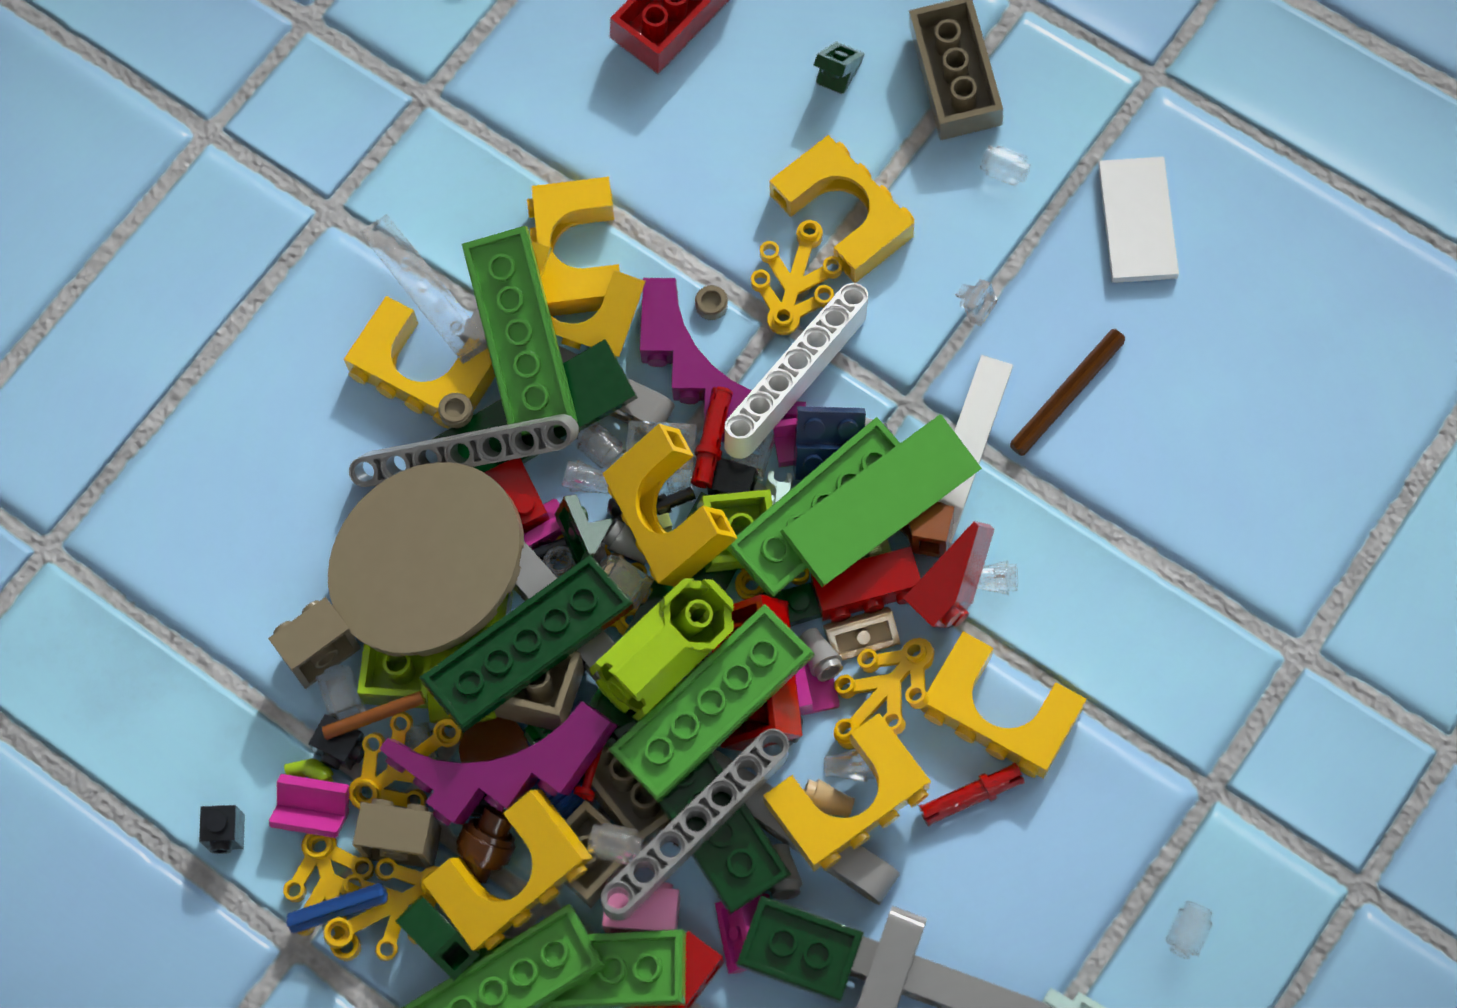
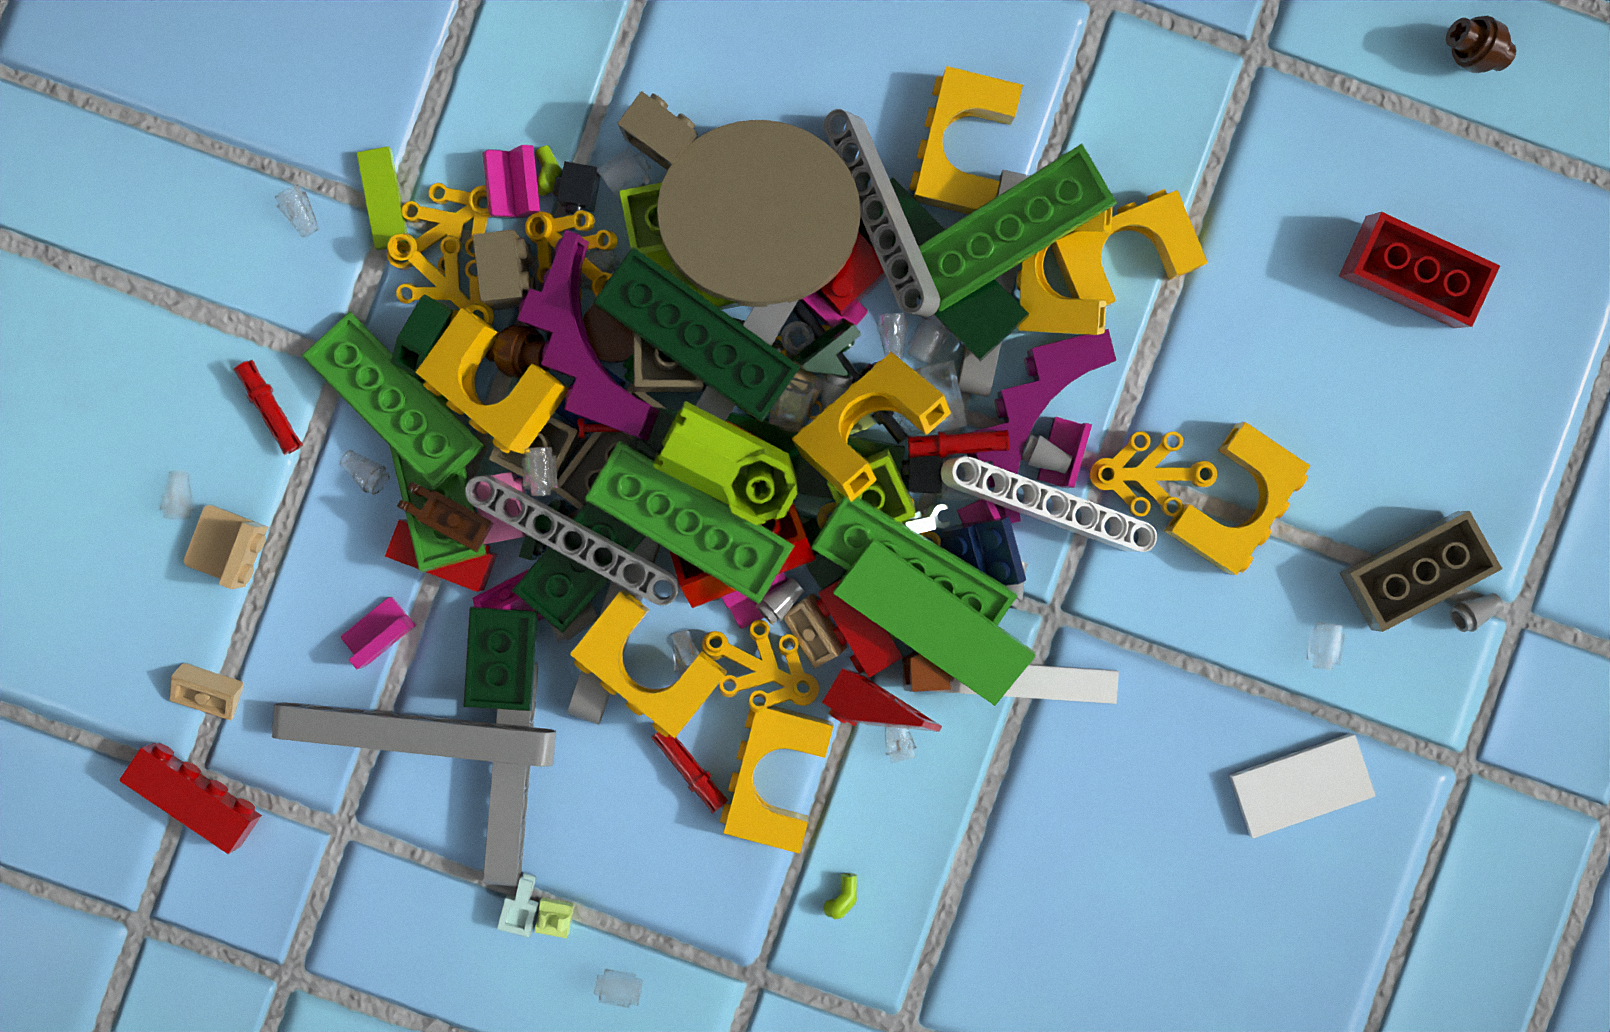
camera: 65 degrees right, 20 degrees up
black brick [199,805,245,854] -> none
blue axle [286,883,388,933] -> none
dark orange bar [322,691,426,740] -> none
clear tile [360,214,488,364] -> none
dark tan tile [438,393,473,428] -> none
dark tan tile [695,285,728,320] -> none
tan cone [804,779,855,818] -> none
dark green slope [813,42,865,94] -> none
clear tile [955,279,998,326] -> none
reddish brown axle [1010,329,1125,456] -> none
none -> lime tile [357,146,408,250]
none -> reddish brown hinge [397,482,494,553]
none -> dark green slope [518,499,569,560]
none -> yellowish green tile [535,897,574,938]
none -> lime arm [823,873,857,920]
none -> light grey cone [1021,435,1073,474]
none -> dark pink panel [1036,417,1092,488]
none -> light grey cone [1450,593,1504,632]

